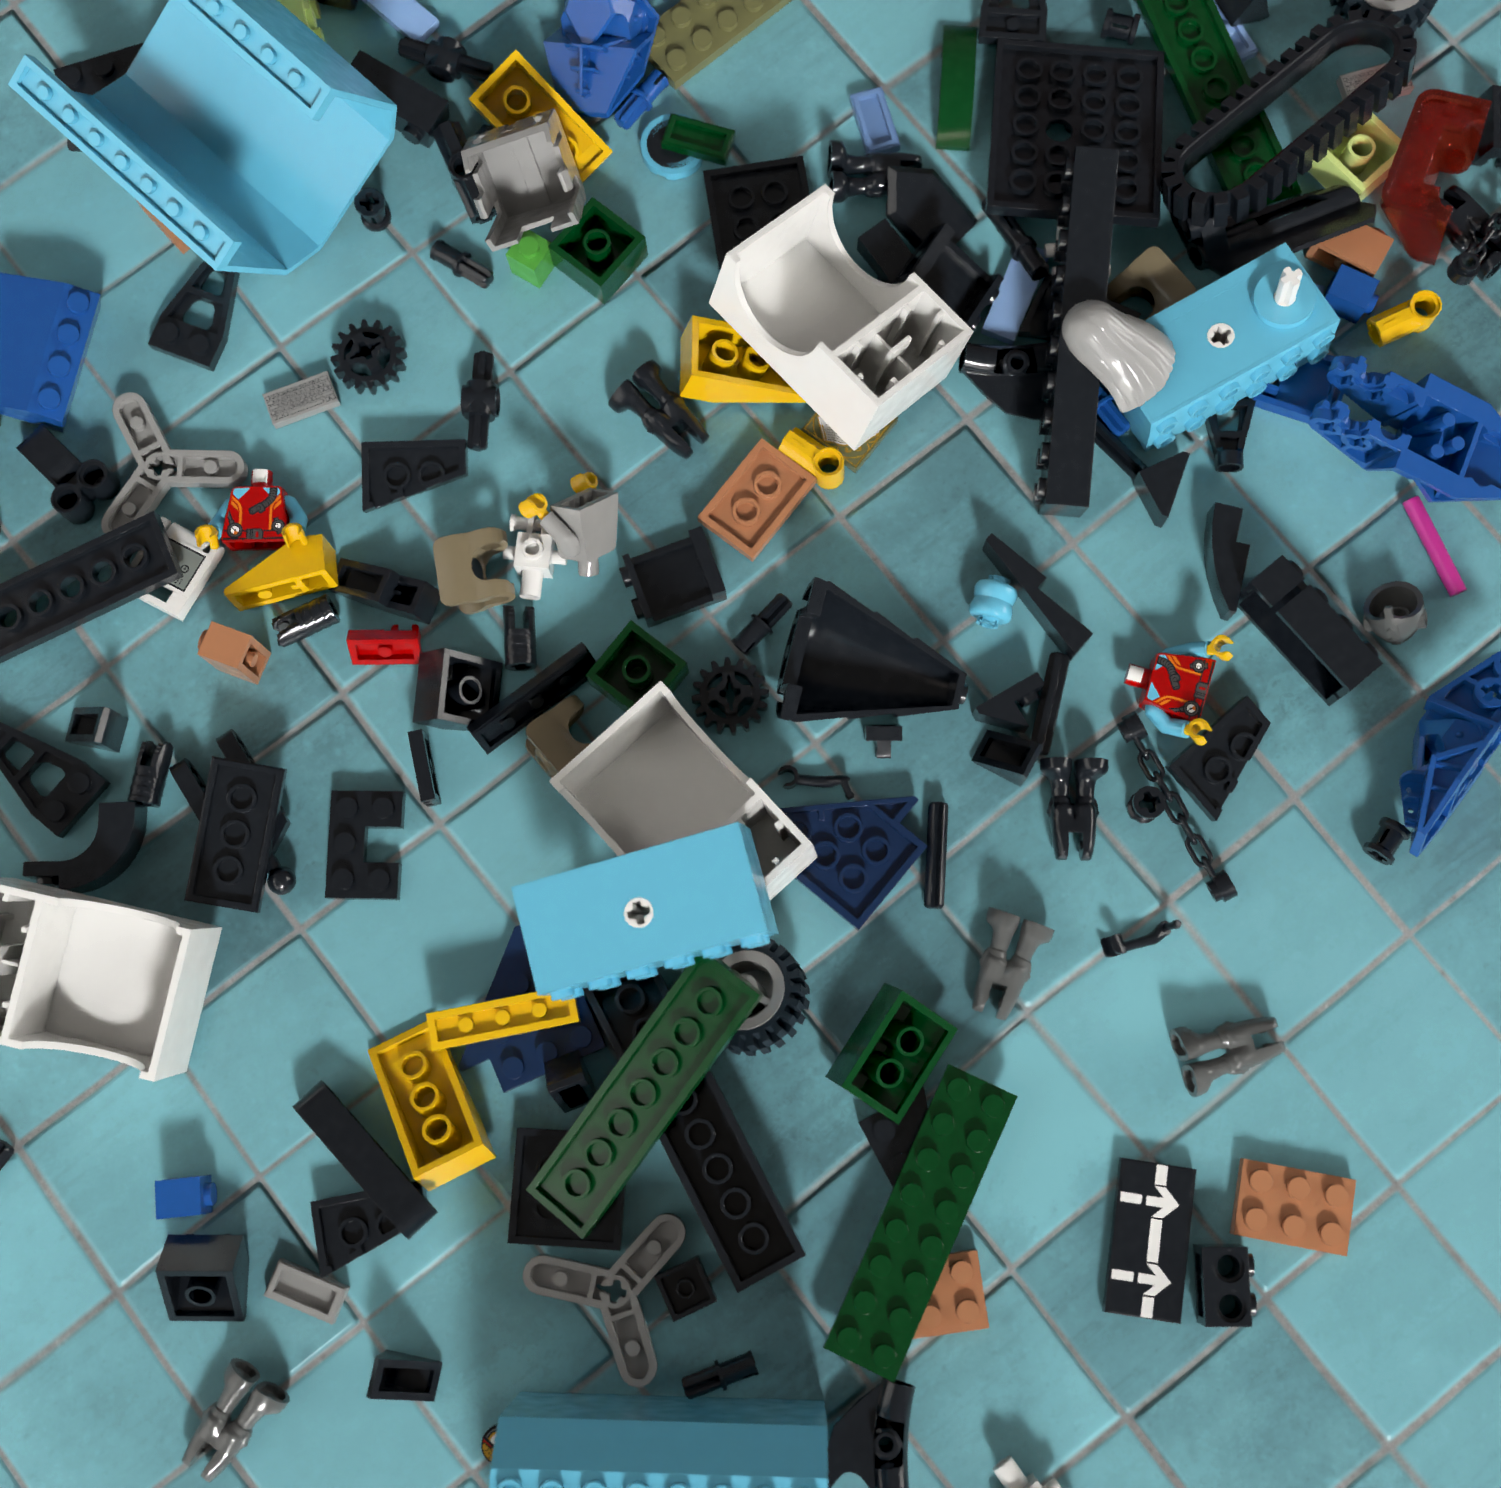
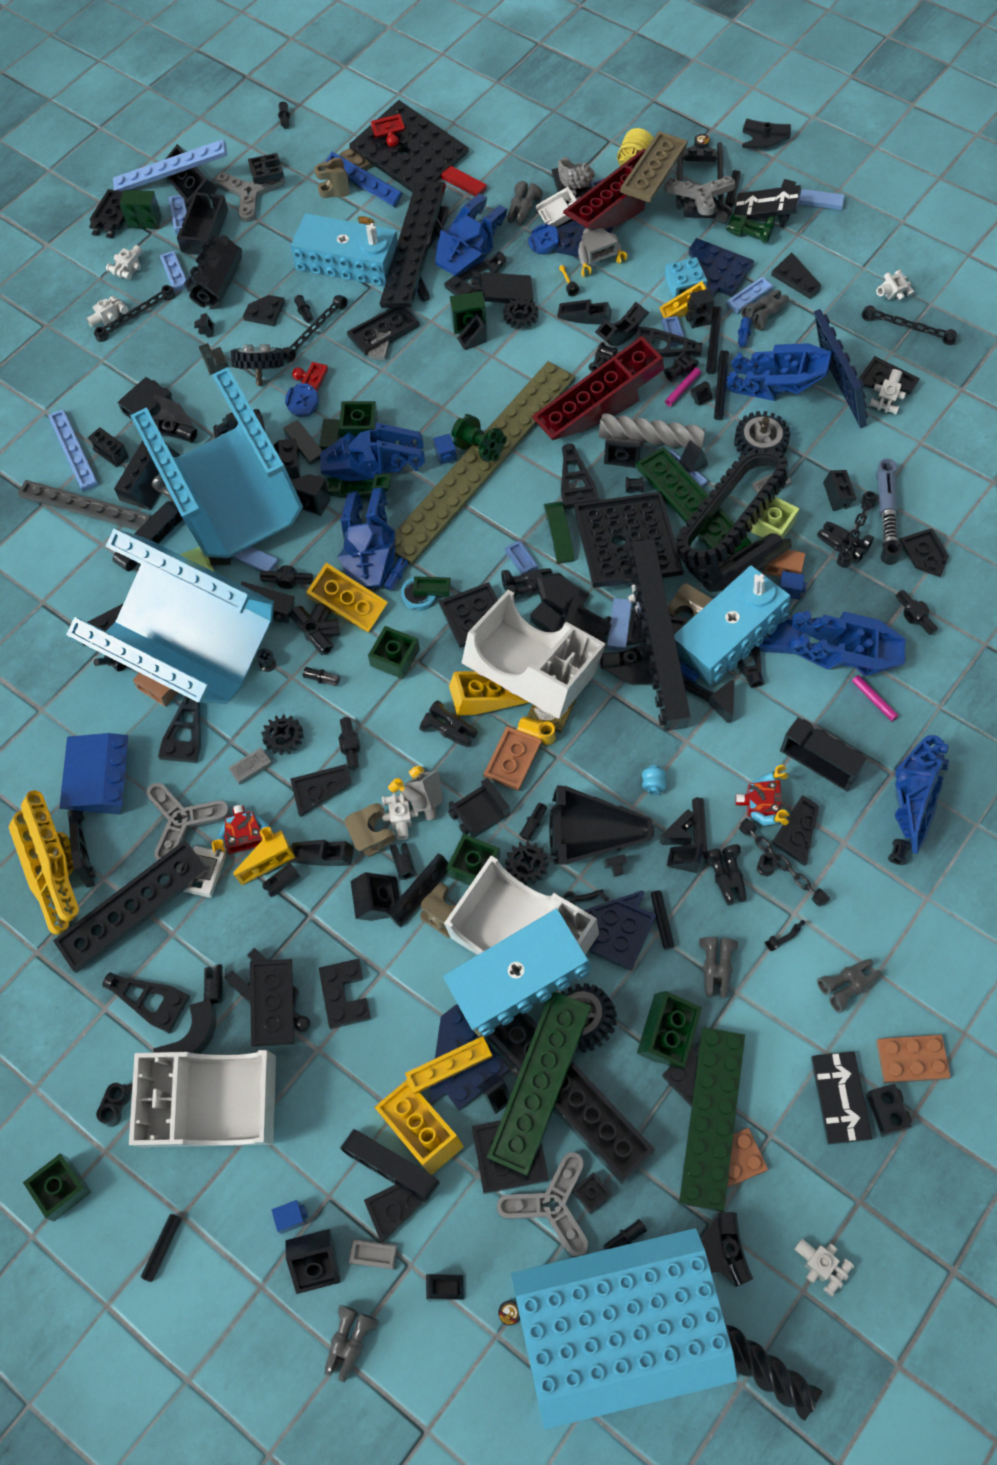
camera: 15 degrees left, 15 degrees down
black piece [16,424,121,524] -> none
black slope [65,707,128,753] -> none
nougat brick [197,621,271,685] -> none
red plate [346,624,422,665] -> none
black tile [407,729,442,807] -> none
light grey piece [461,108,586,252] -> none
bright green brick [506,230,555,289] -> none
black pin [981,198,1049,281] -> none
black slope [982,533,1093,662] -> none
light grey hair [1062,300,1176,413] -> none
black slope [1204,502,1250,621] -> none
dark grey helmet [1363,581,1428,645] -> none
yellow piece [1366,290,1442,348] -> none
clear red windscreen [1380,89,1492,265] -> none

